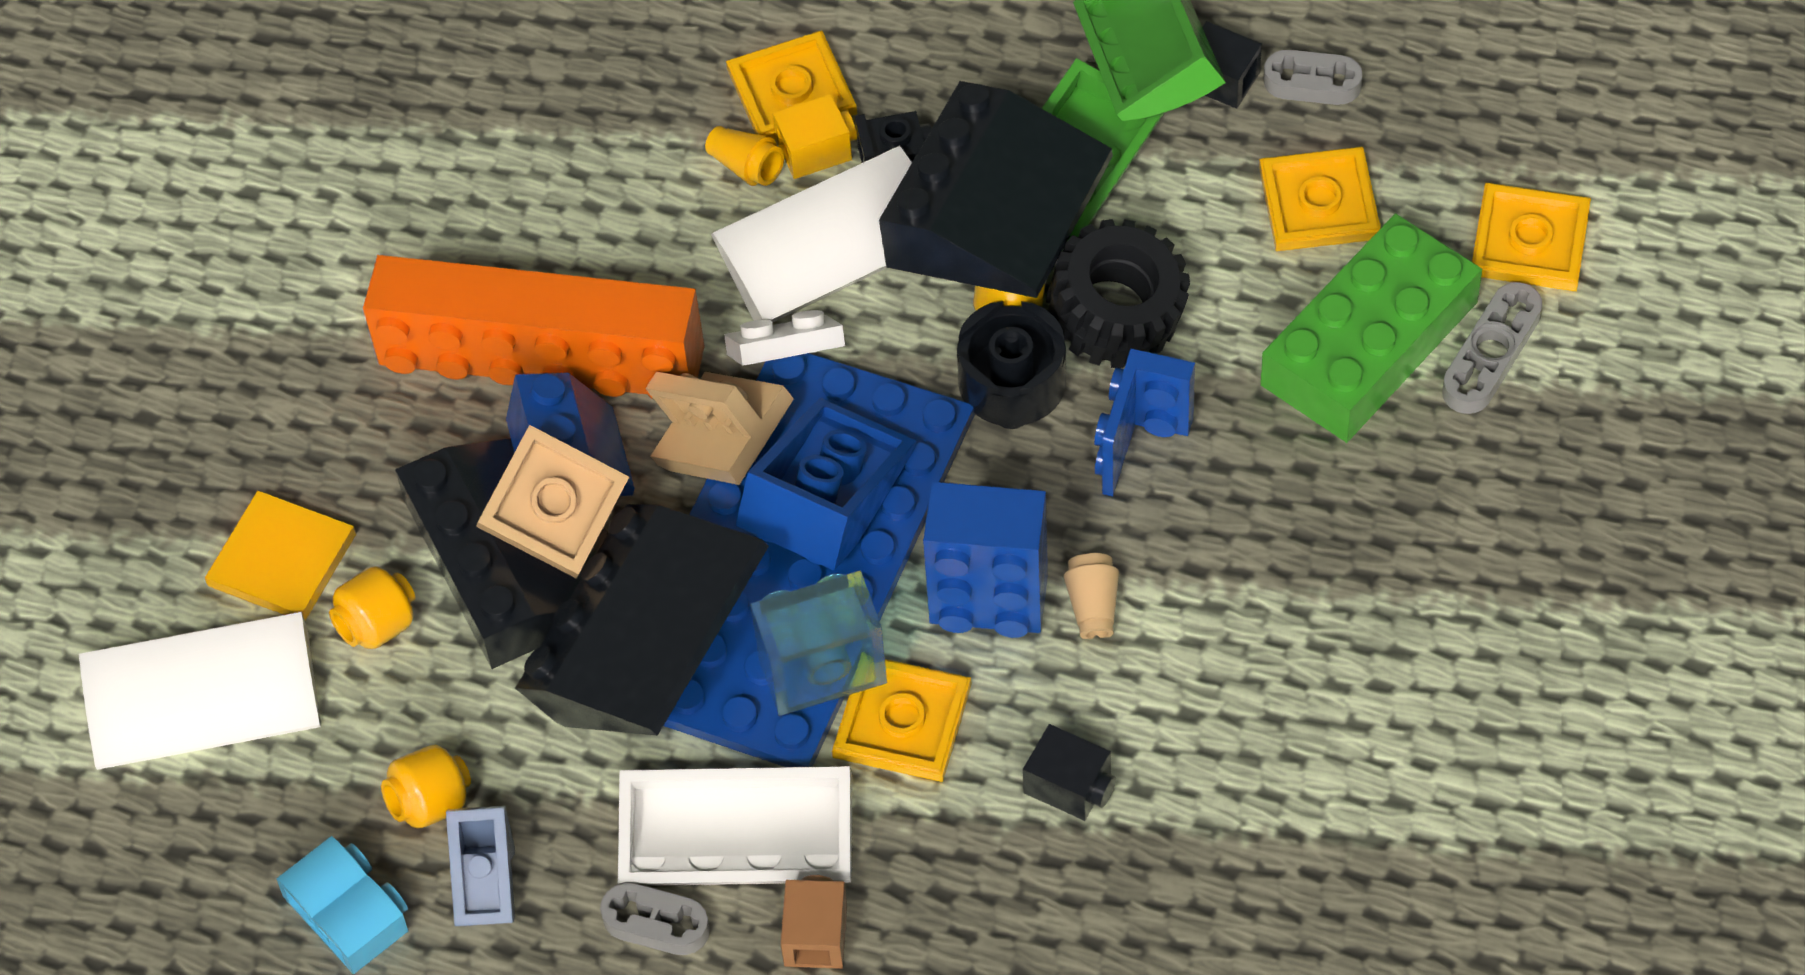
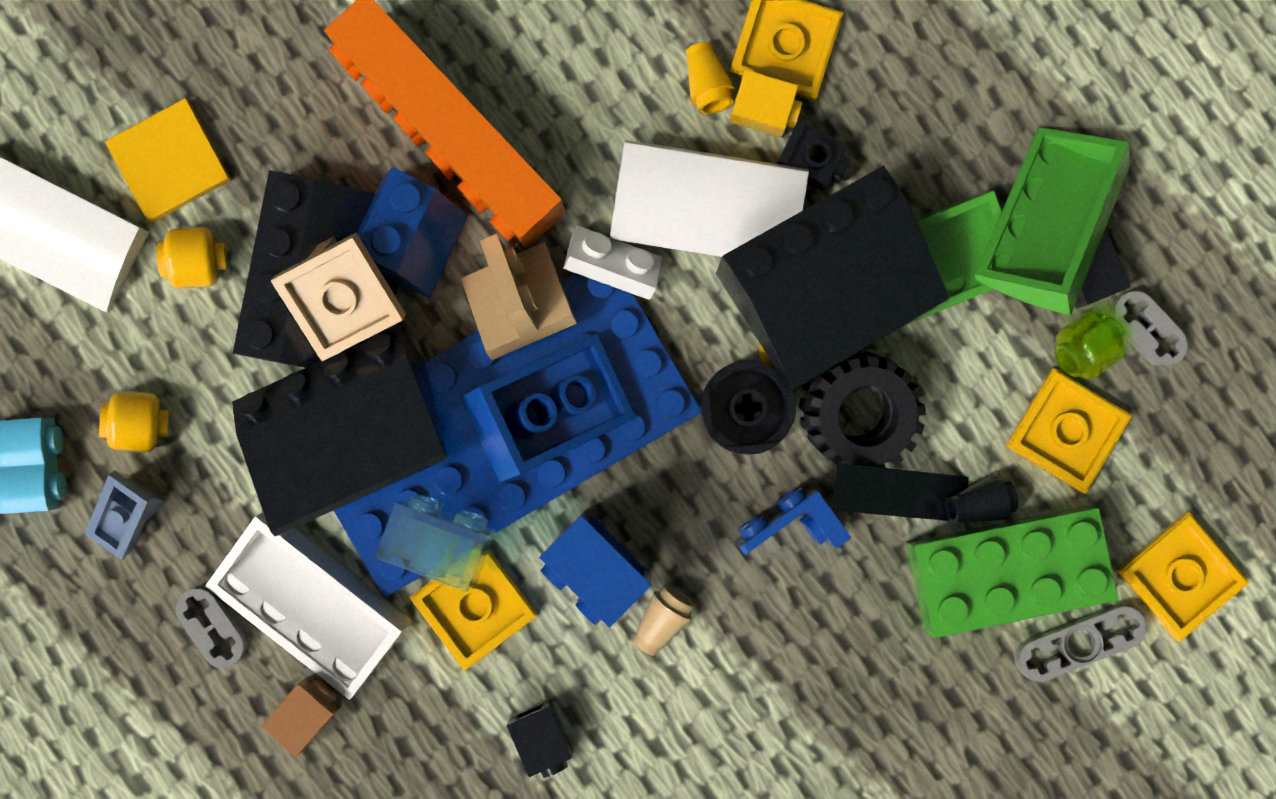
camera: 35 degrees right, 30 degrees up
none -> black sticker [832,463,969,521]
none -> black cone [944,475,1019,524]
none -> clear neon green head [1054,311,1126,379]

